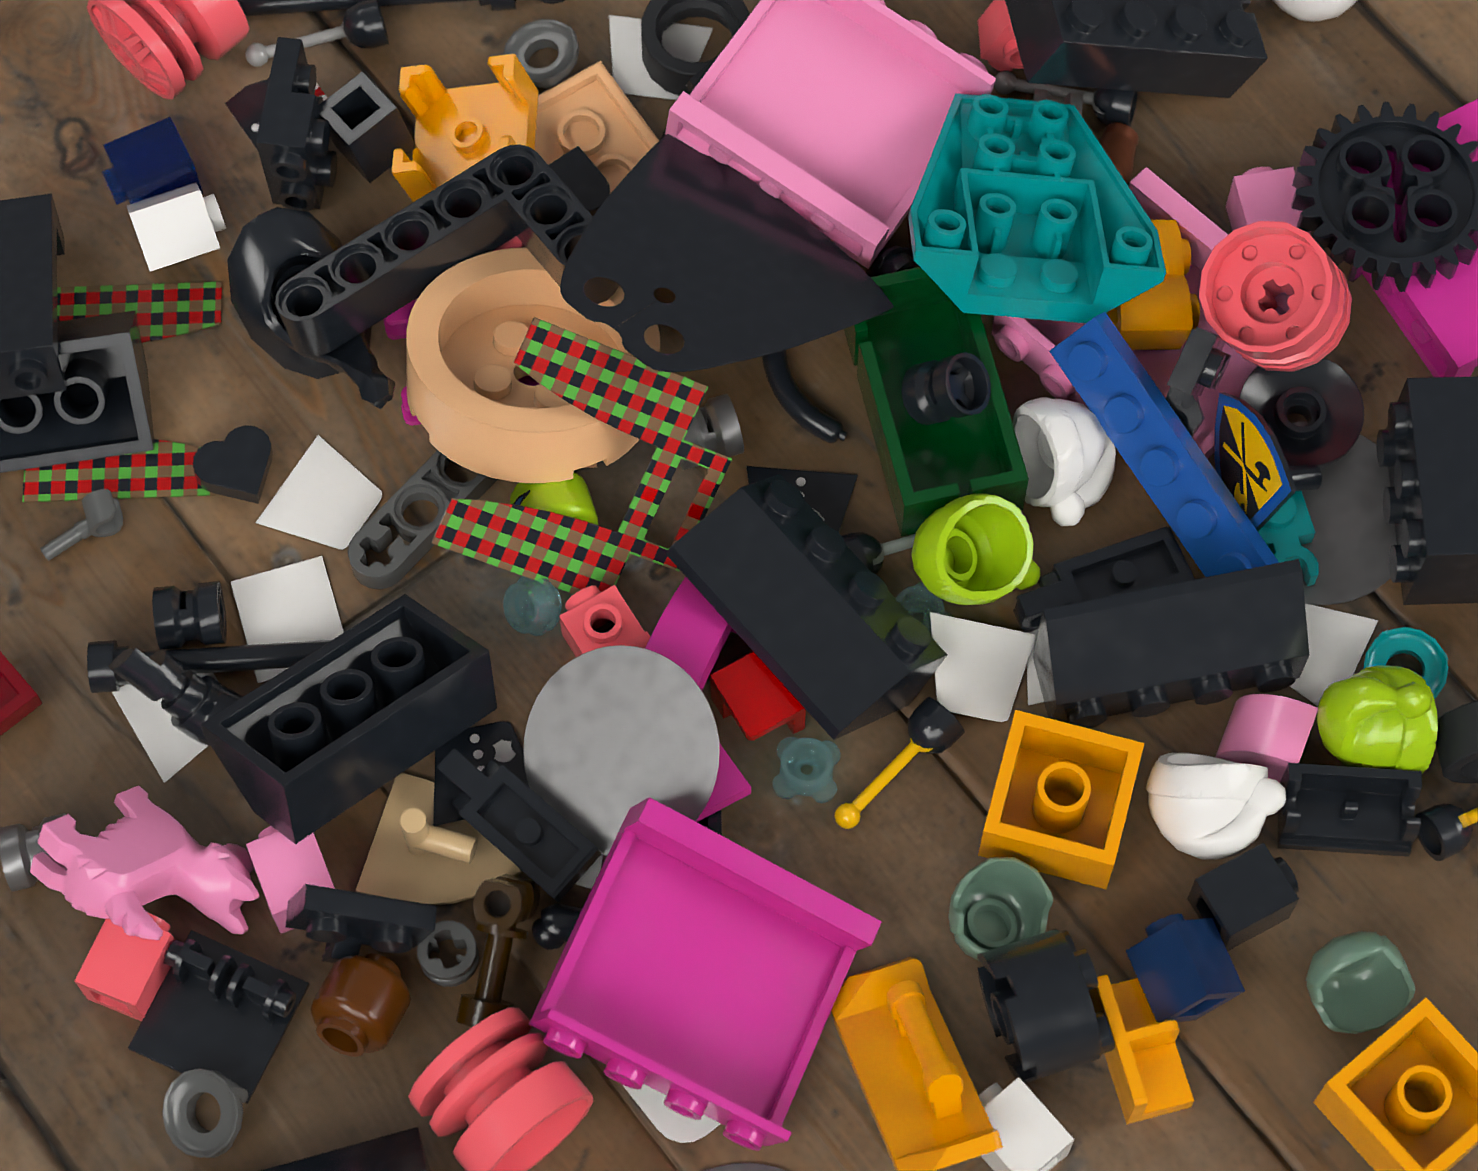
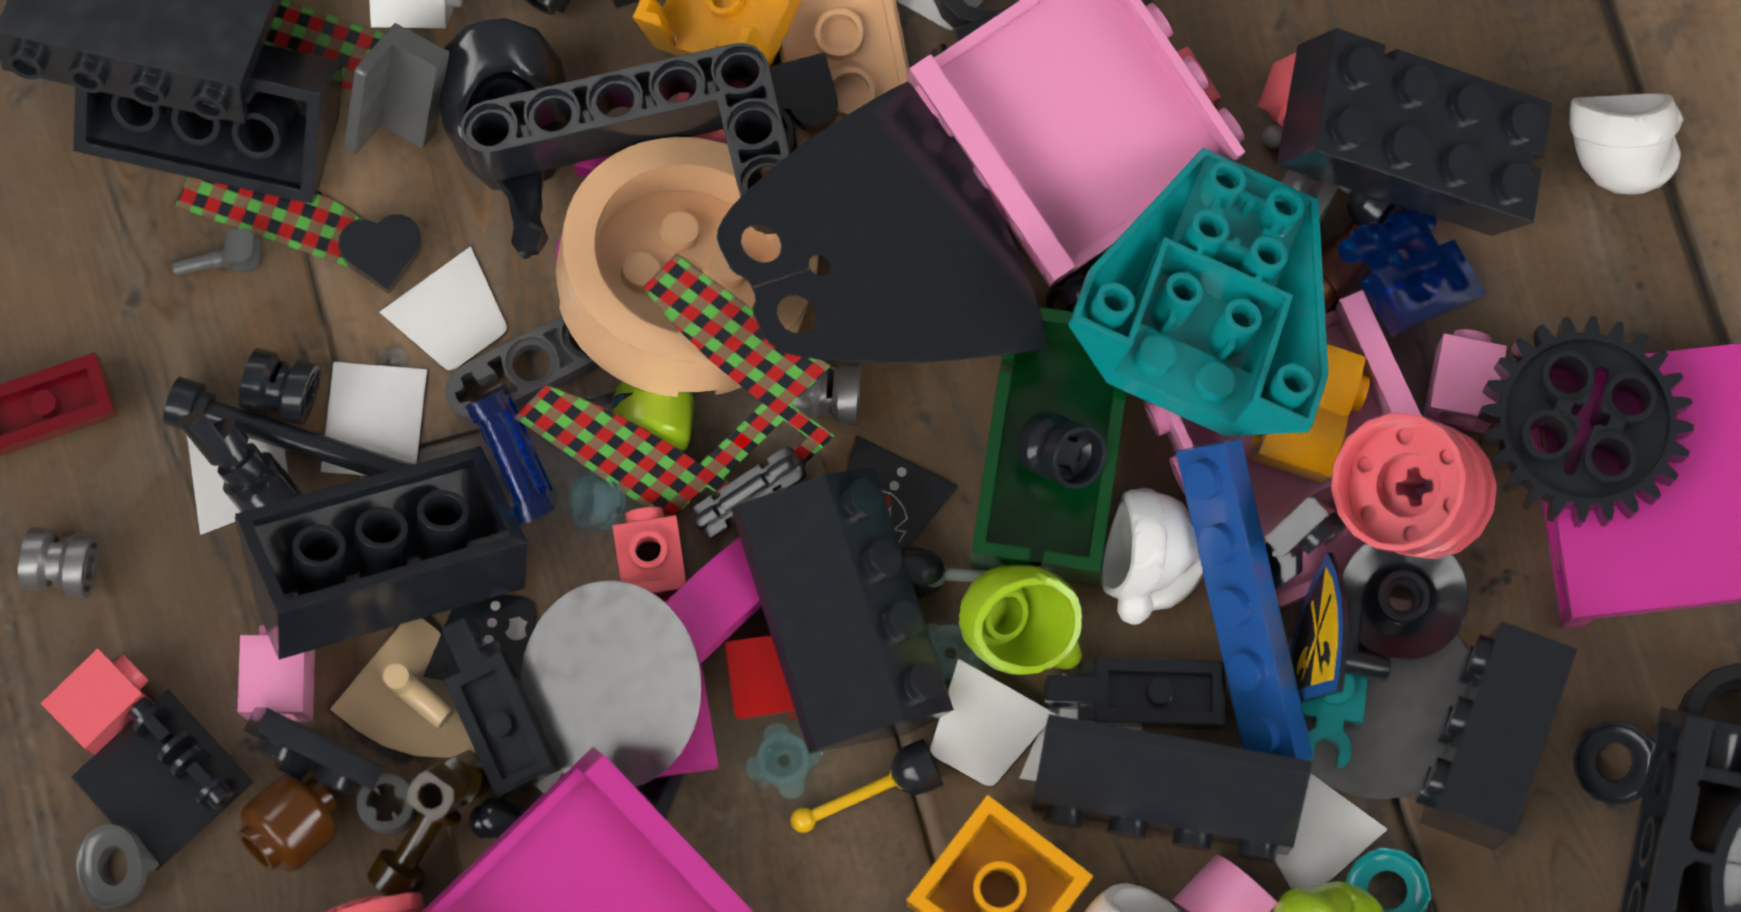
camera: 25 degrees right, 10 degrees up
bright pink animal [30,785,259,940] -> none
black piece [762,350,848,443] -> none
none -> dark grey panel [344,23,449,154]
none -> clear blue plate [465,383,558,525]
none -> black axle [692,447,807,539]
none -> clear blue plate [1338,209,1486,337]

